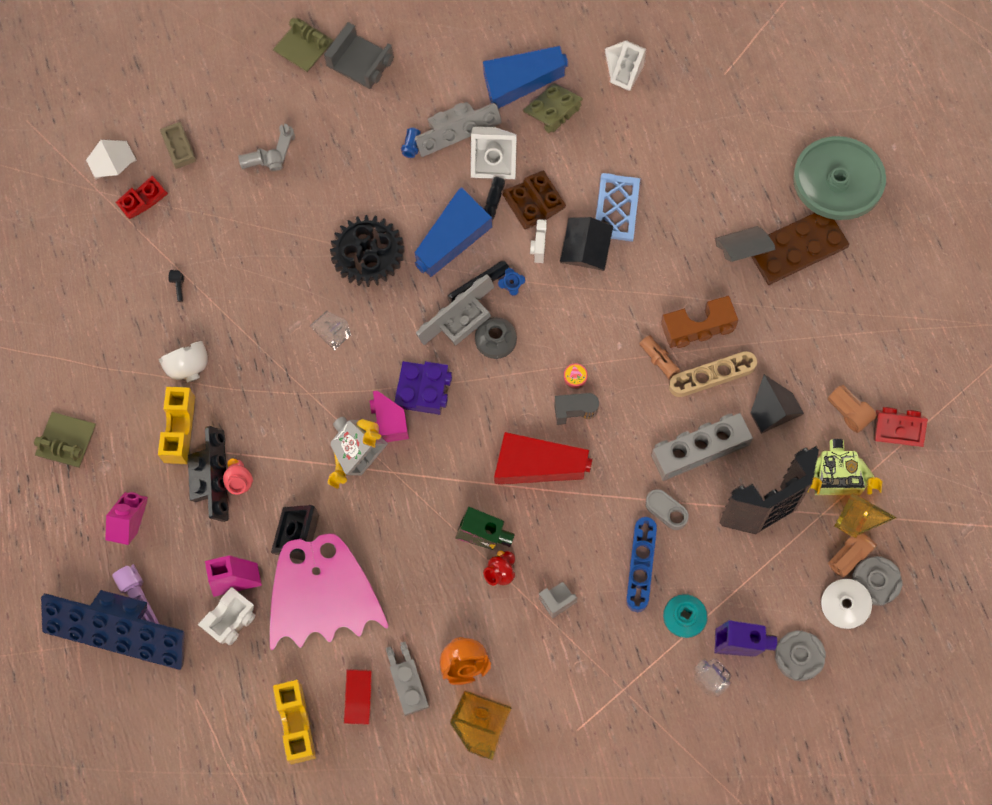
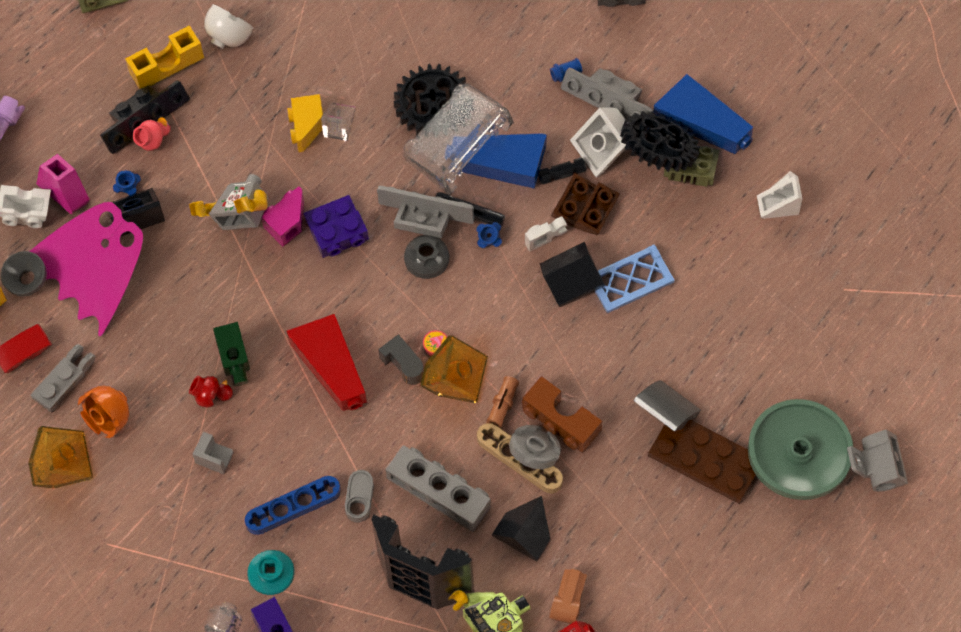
camera: 55 degrees right, 5 degrees down
dark pink slope [105,492,148,545] -> none
none -> dark grey piece [0,251,47,297]
none -> blue plate [113,171,141,196]
none -> yellow slope [287,94,325,152]
none -> clear windscreen [403,83,514,195]
none -> clear yellow slope [420,335,488,403]
none -> light grey tile [509,425,561,469]
none -> black gear [620,111,700,172]
none -> light grey piece [847,429,908,492]

